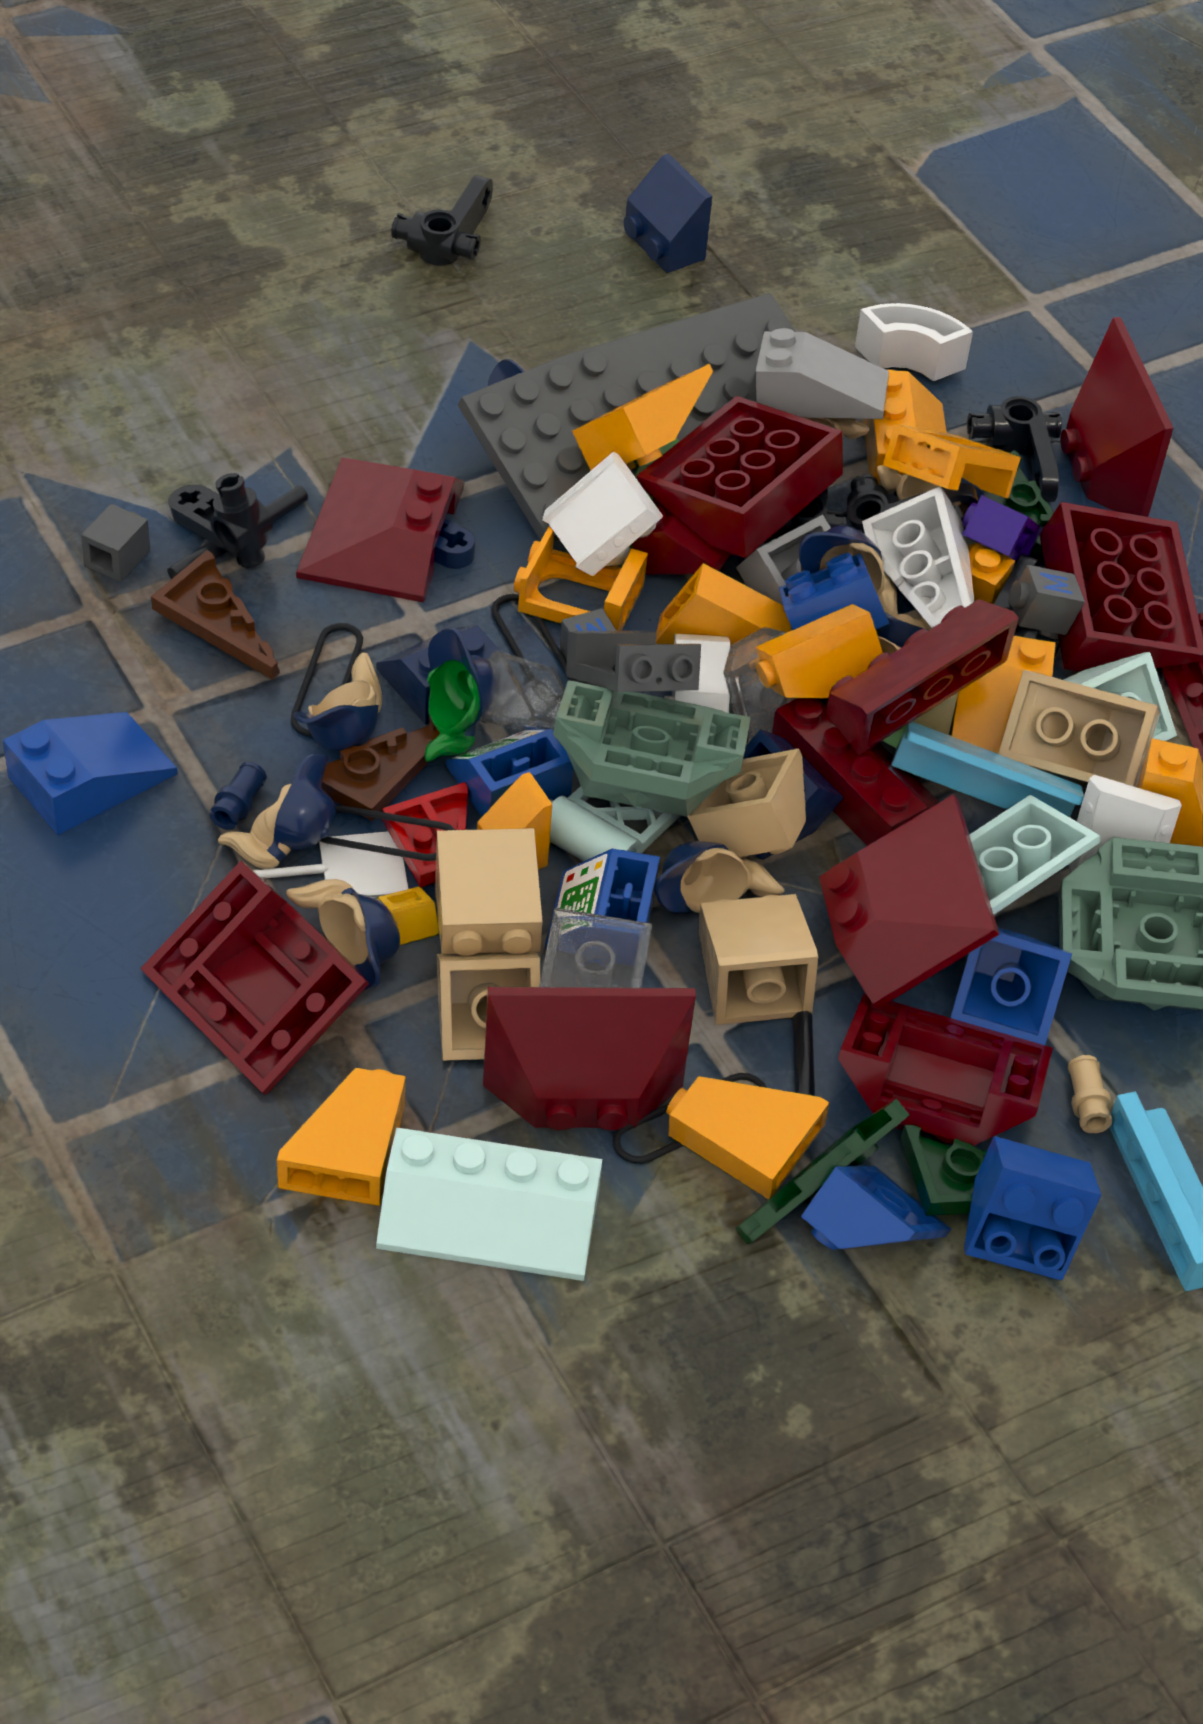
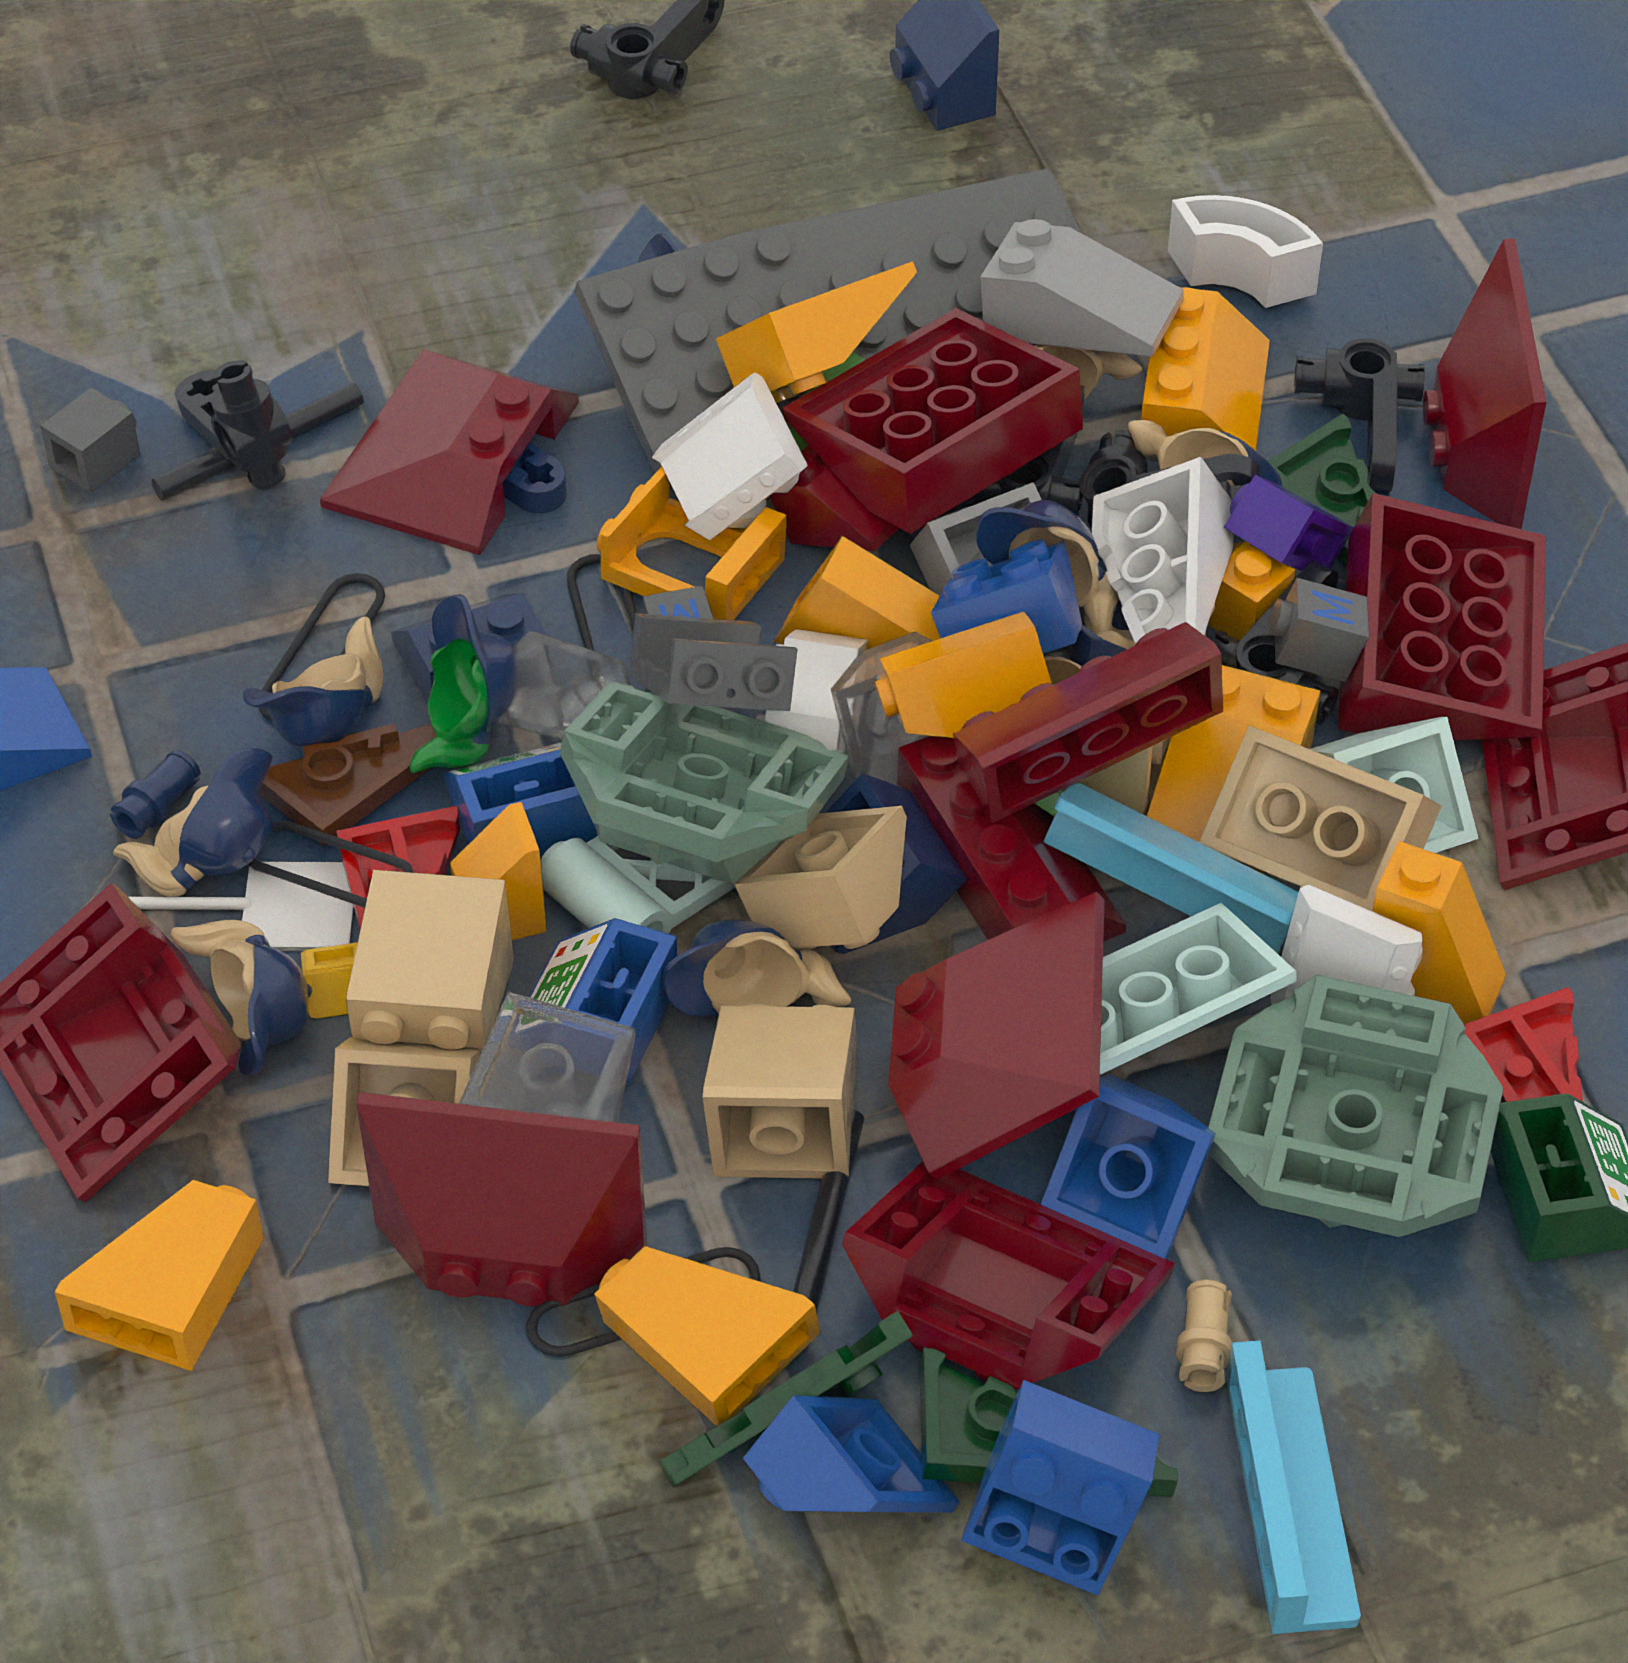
camera: 15 degrees right, 0 degrees up
reddish brown wing [151,550,280,680] -> none
light aqua slope [376,1127,603,1281] -> none
light orange panel [883,424,1021,498] -> none

